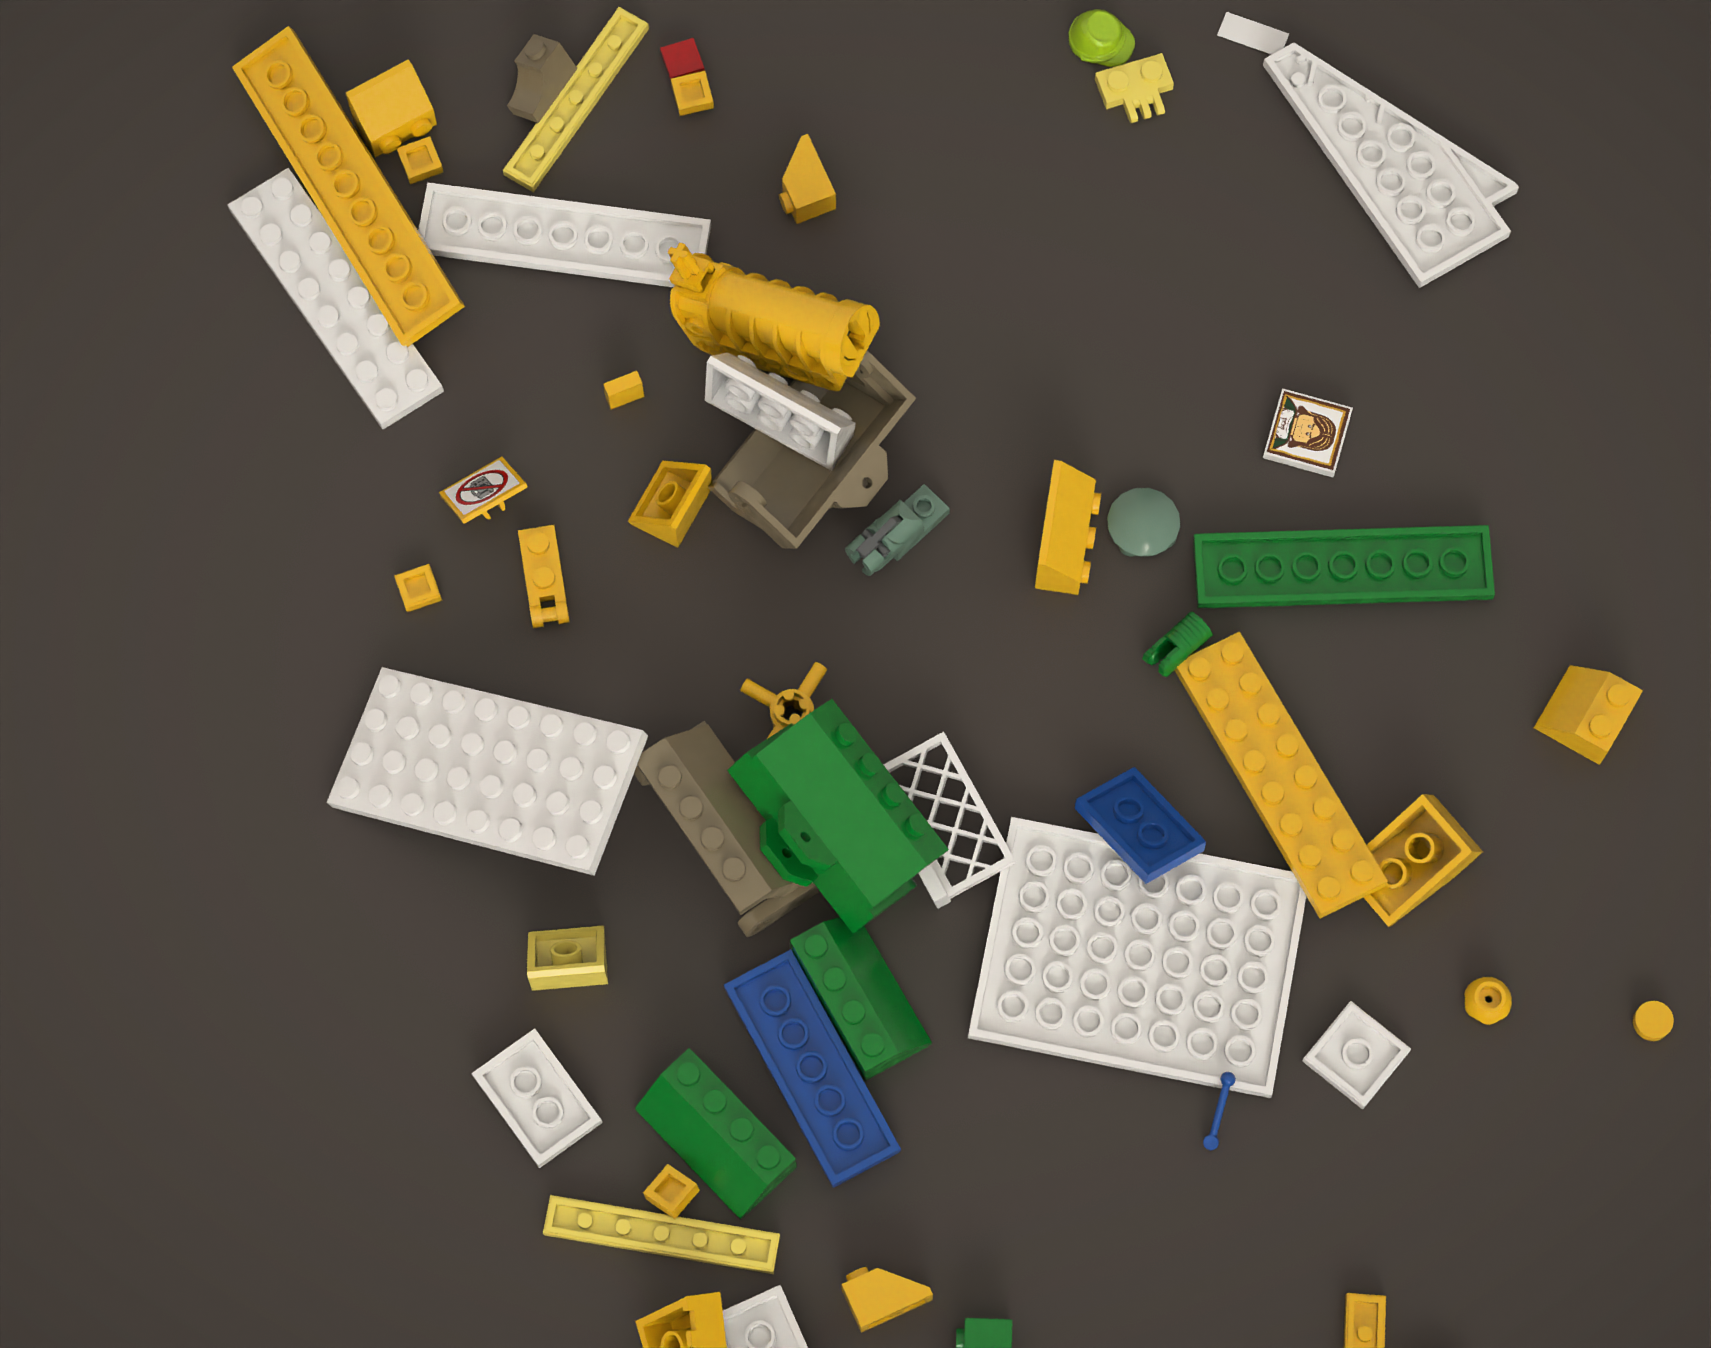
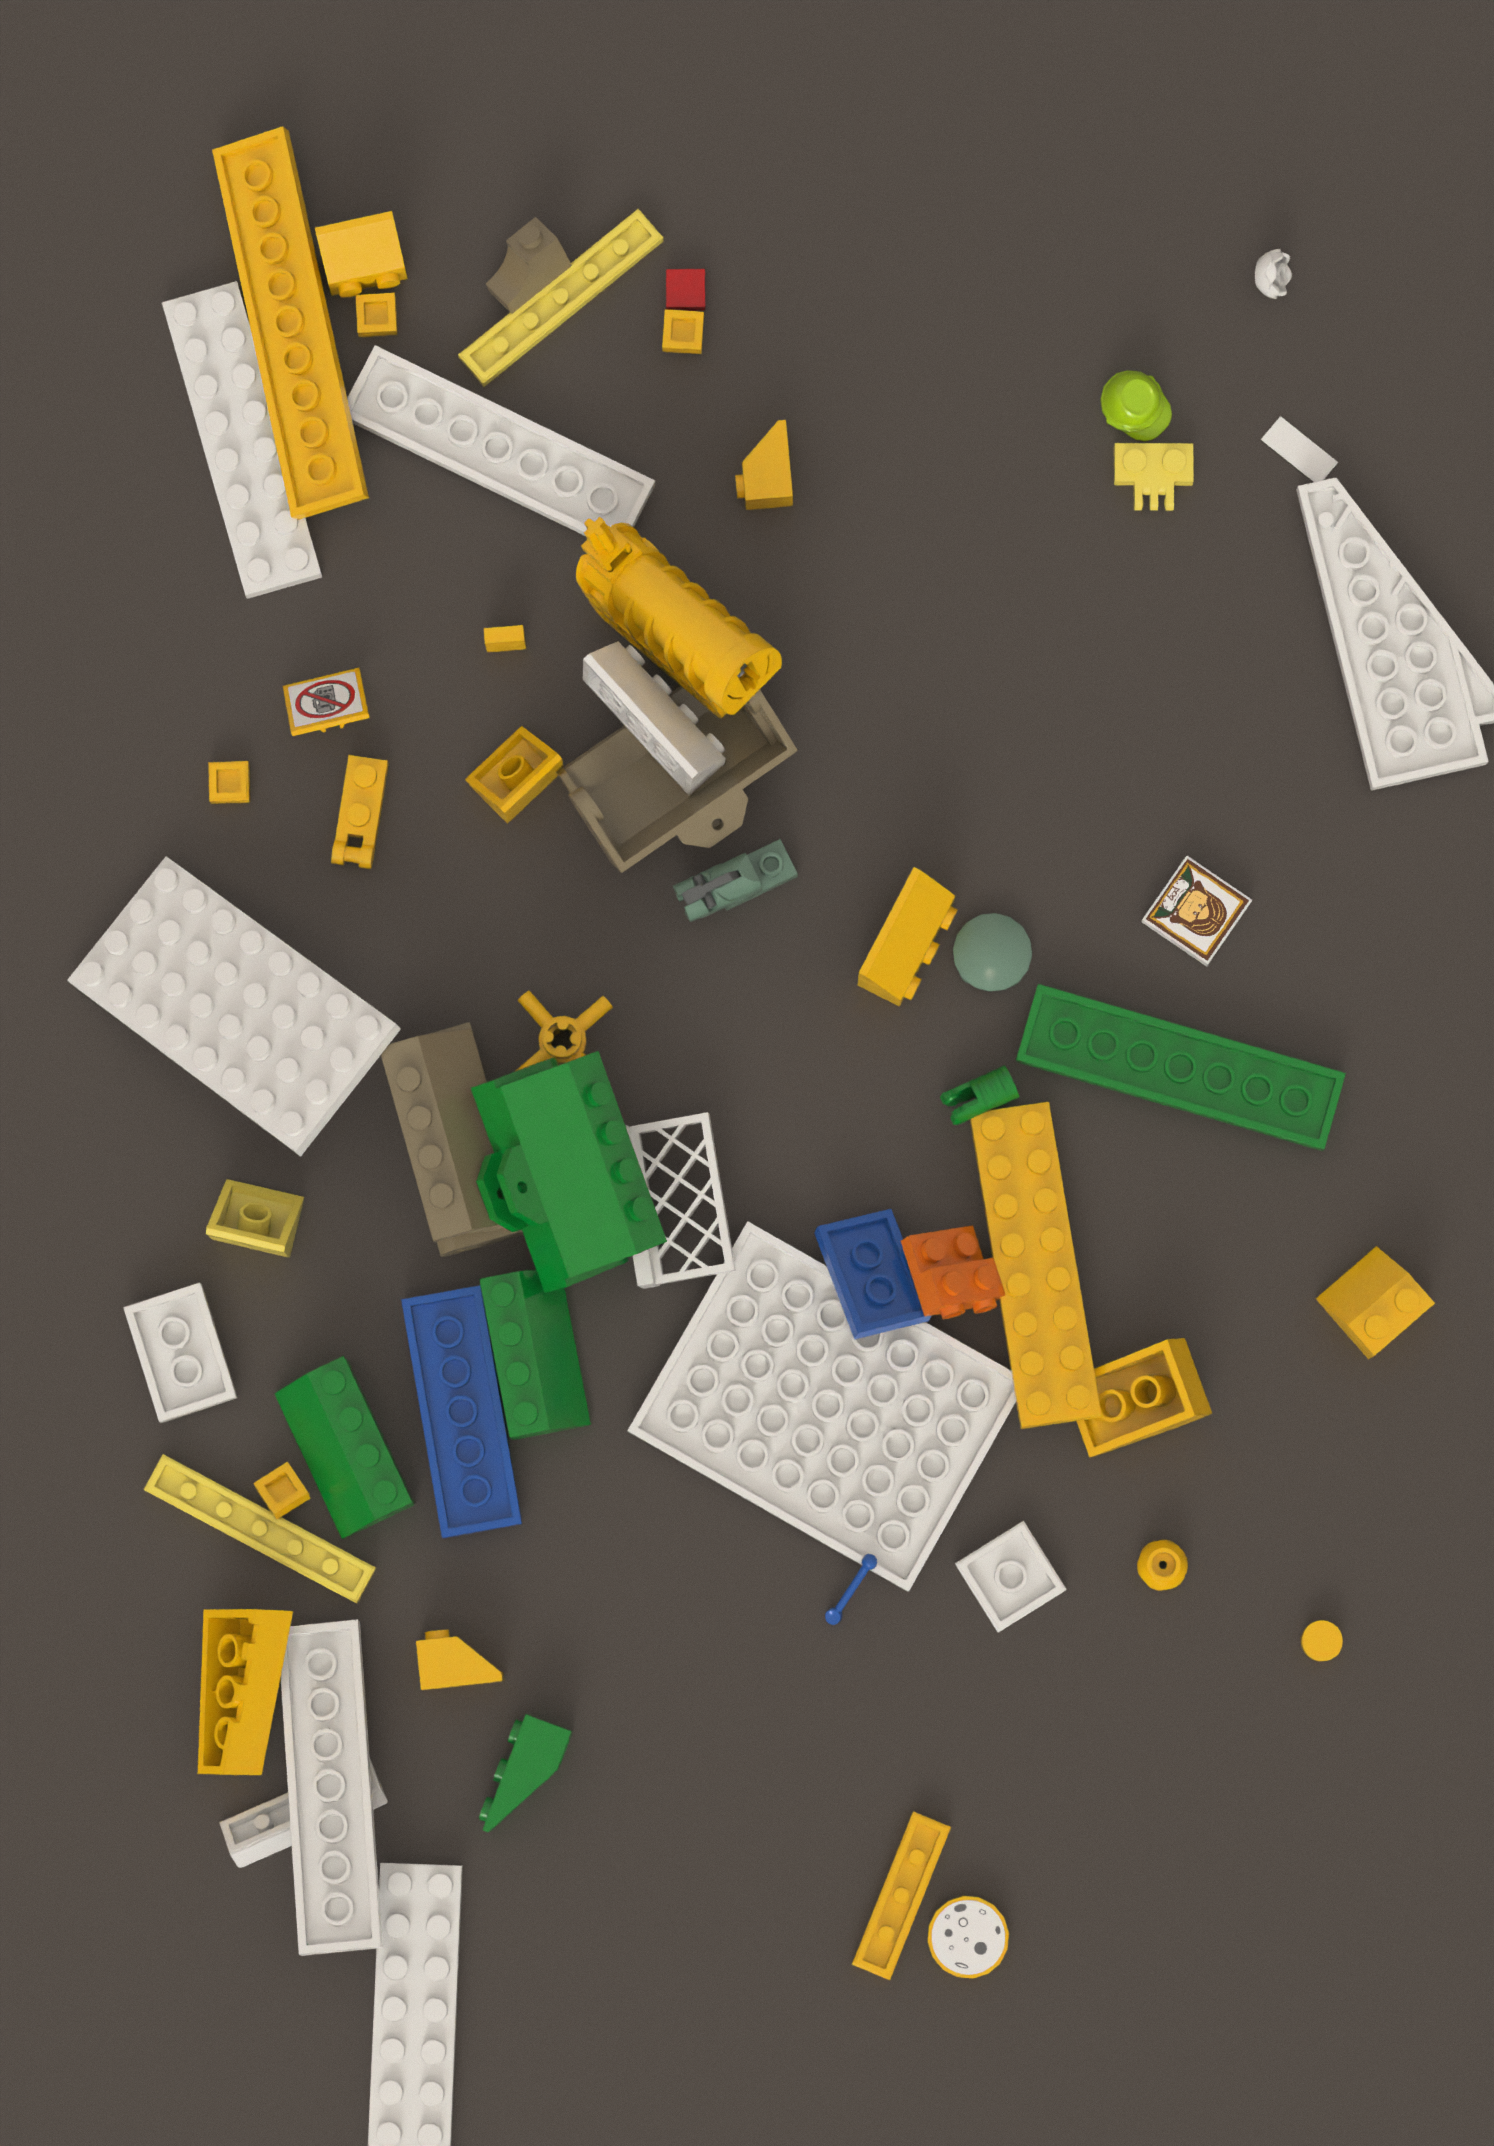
camera: 20 degrees right, 10 degrees up
none -> orange plate [901,1225,1005,1319]

